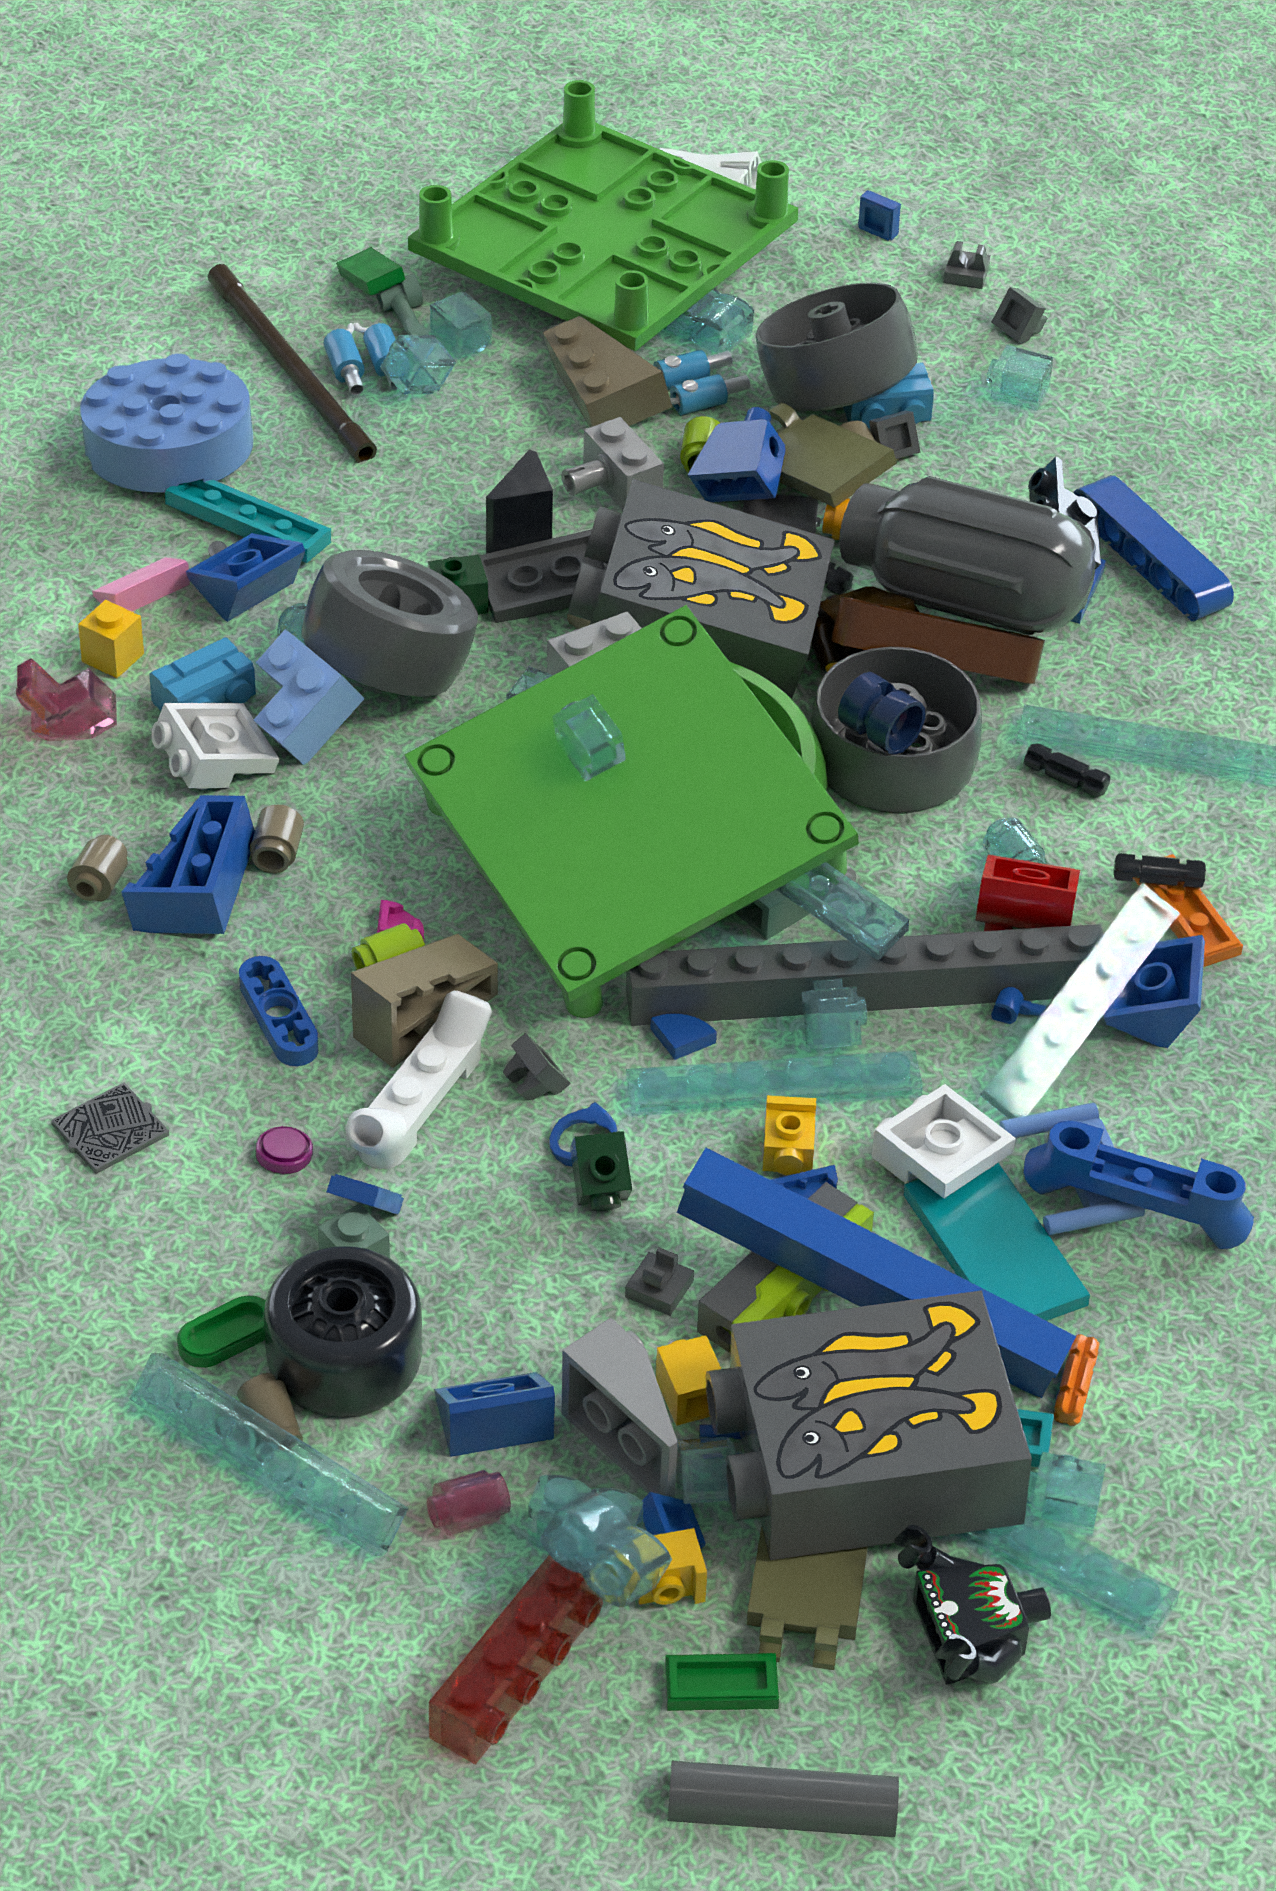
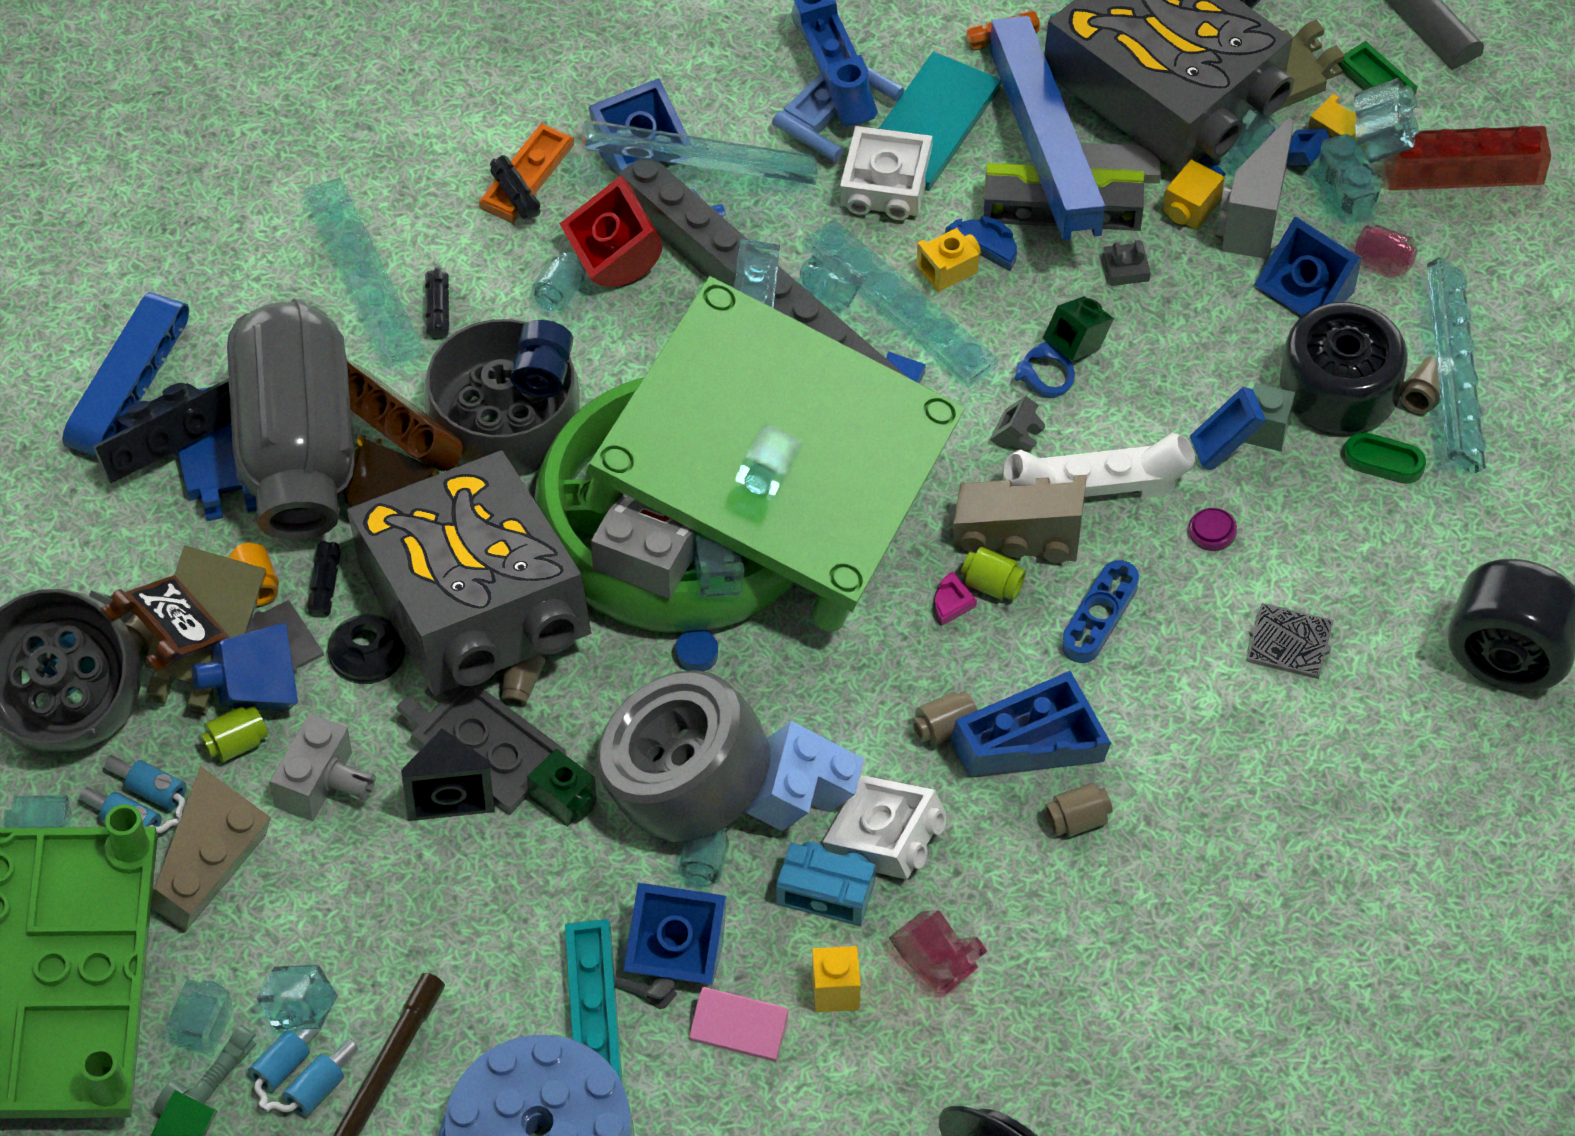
camera: 125 degrees left, 10 degrees up
none -> flag [101,575,230,672]

